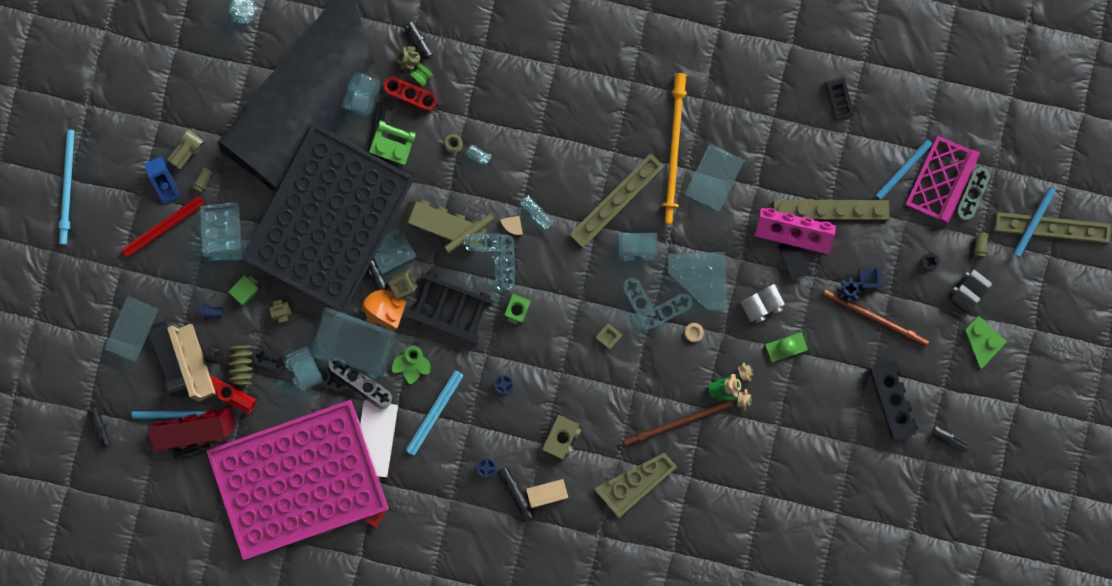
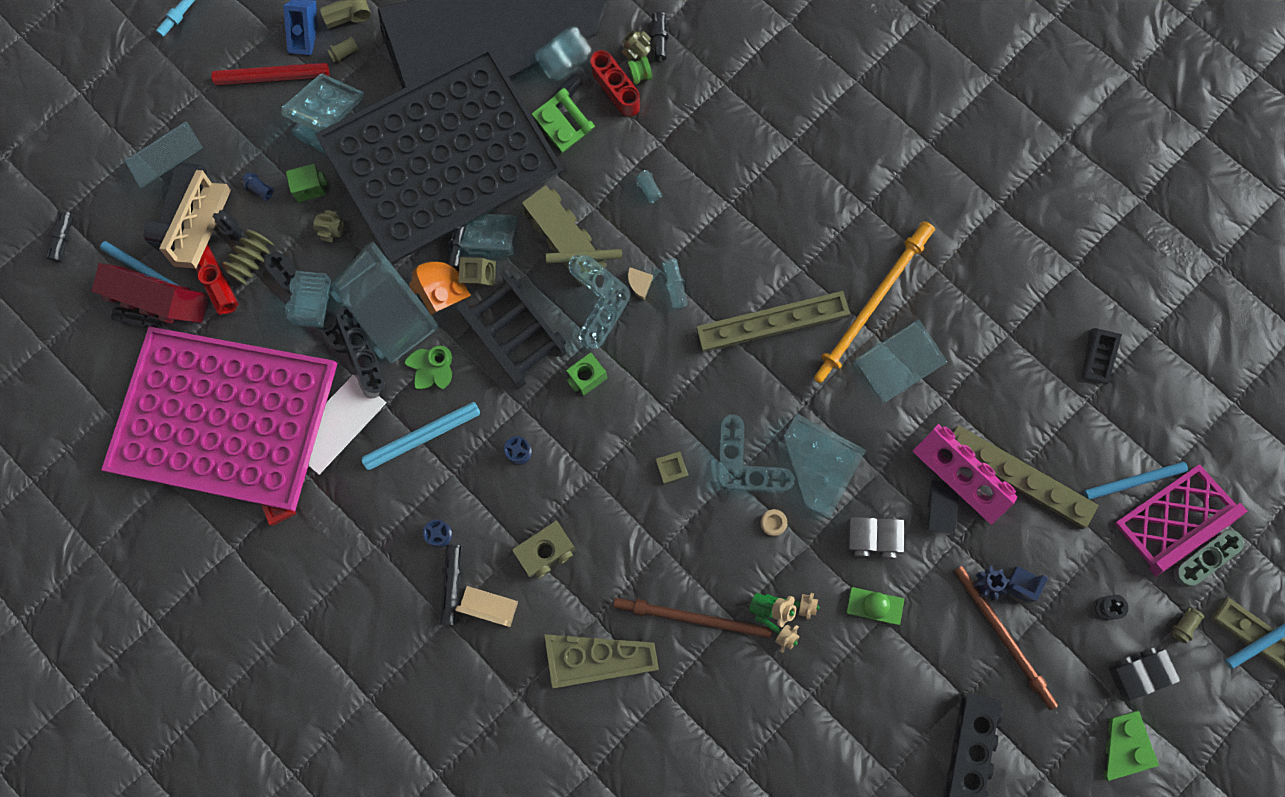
camera: 35 degrees right, 10 degrees down
olive plate [444,134,463,153] -> none
clear light blue brick [619,233,658,261] -> none

